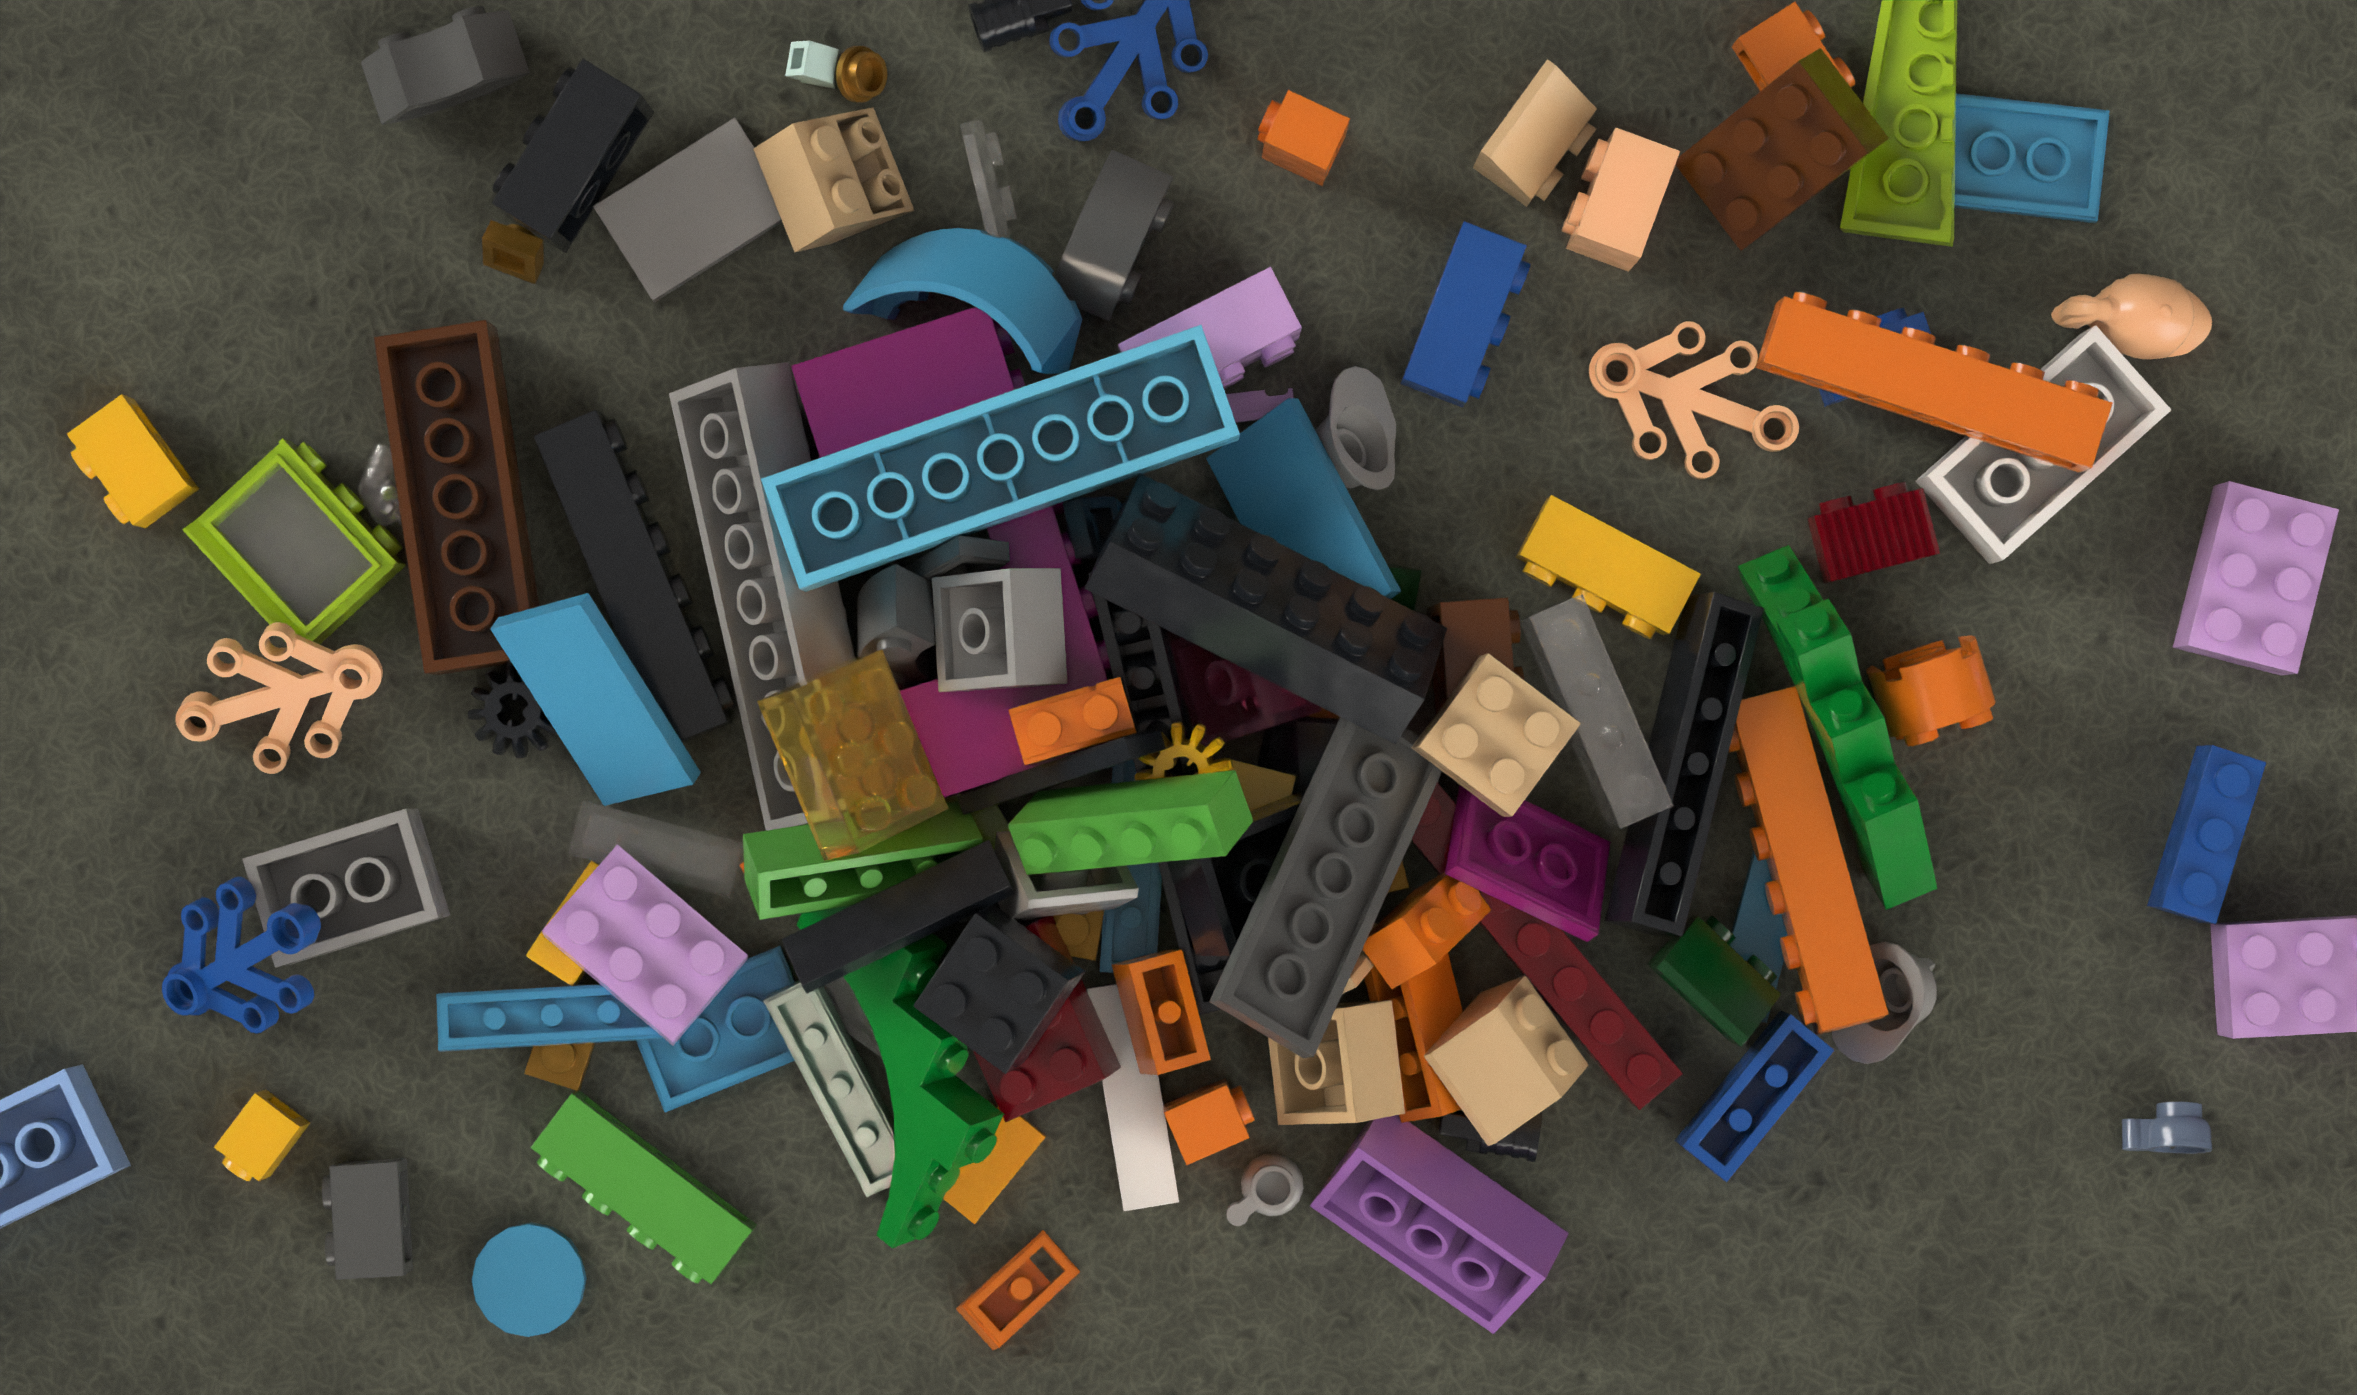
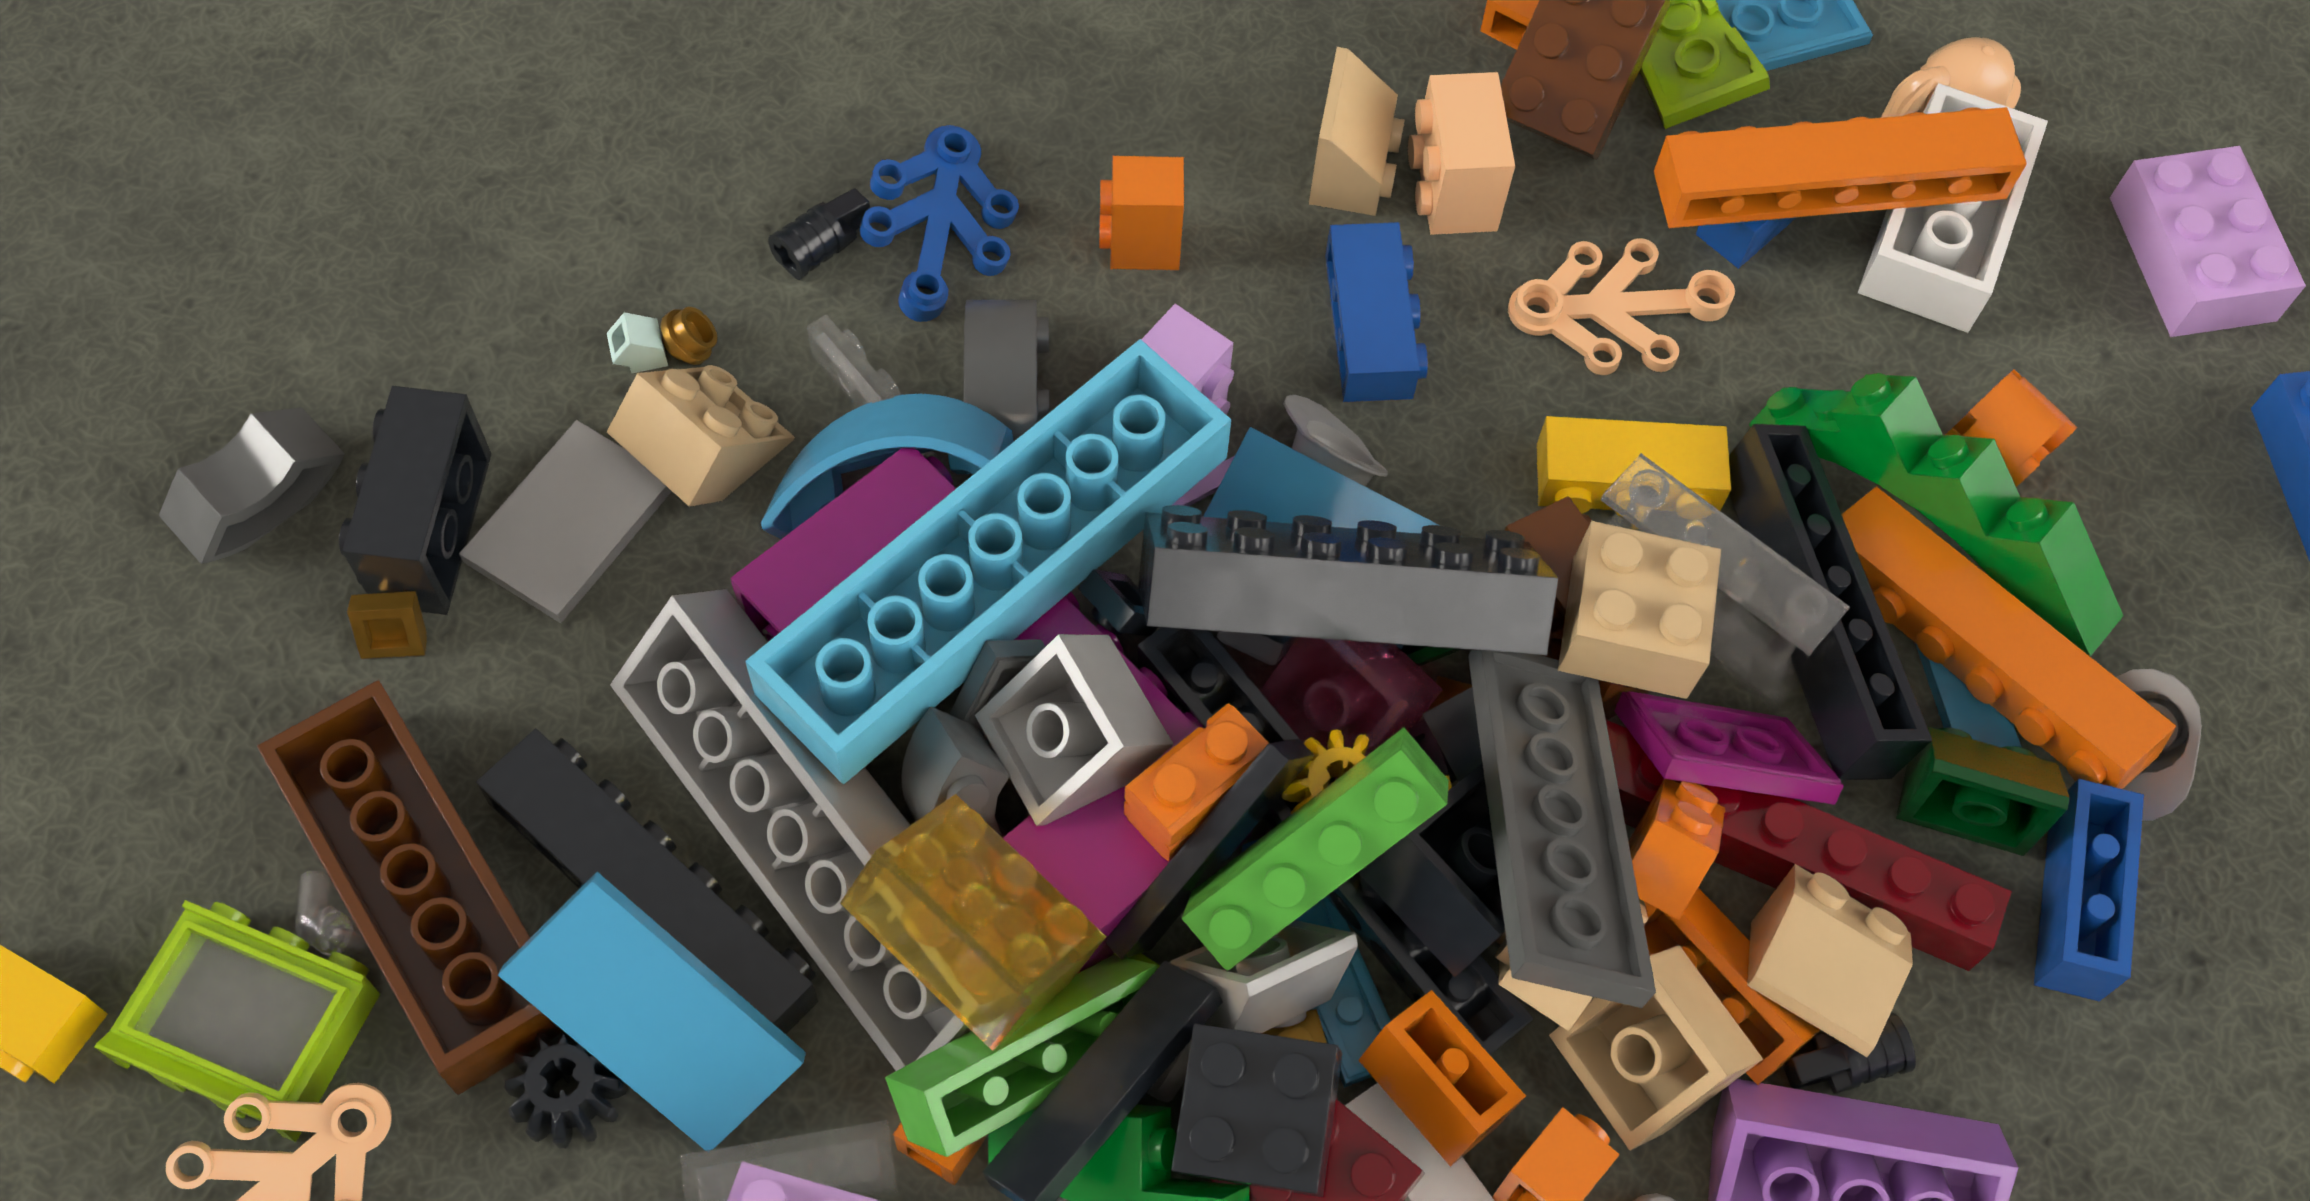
camera: 25 degrees left, 25 degrees down
dark red brick [1807,481,1940,584] -> none

